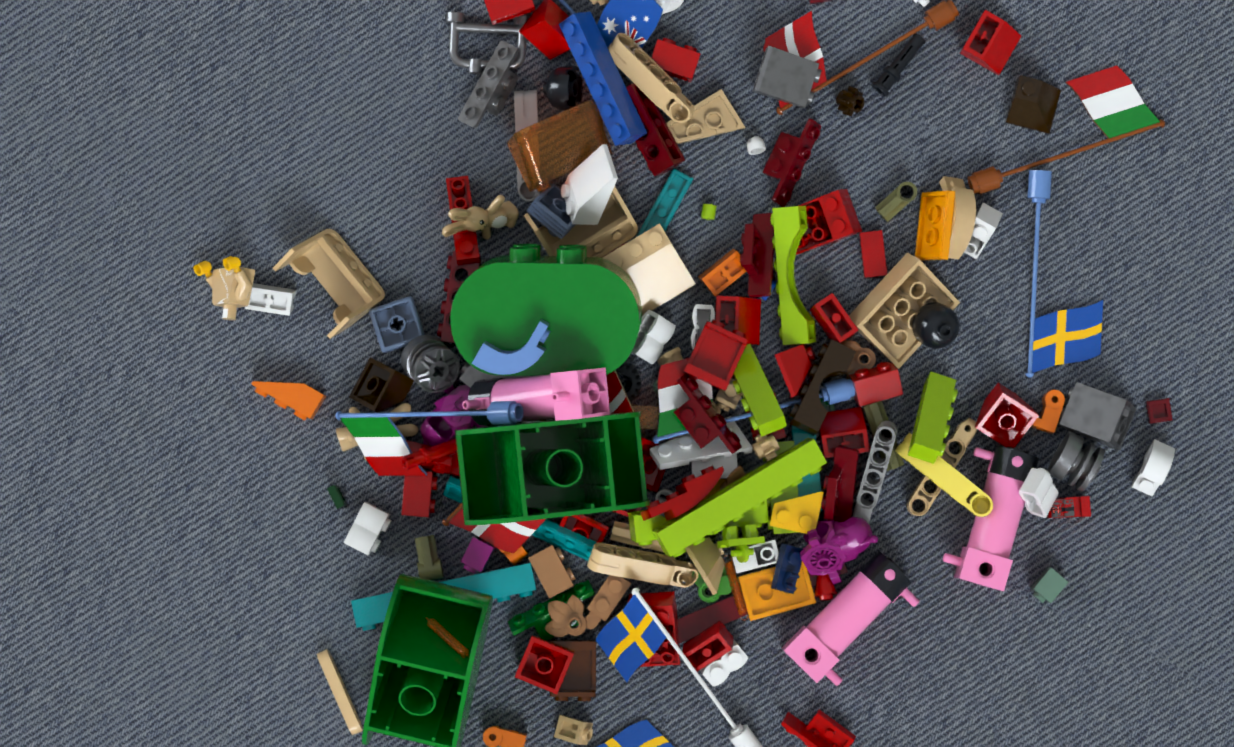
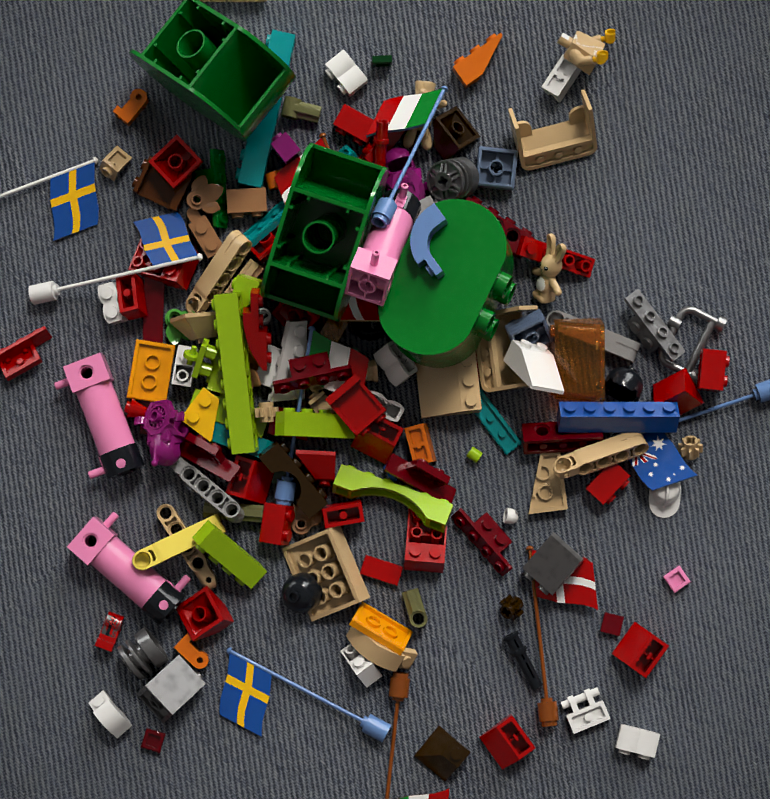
camera: 105 degrees right, 0 degrees up
orange piece [426,617,470,658] -> none
orange piece [723,555,747,620] -> none
dark blue plate [771,544,803,594] -> none
white brick [1019,468,1058,518] -> none
sand green brick [1030,567,1068,603] -> none

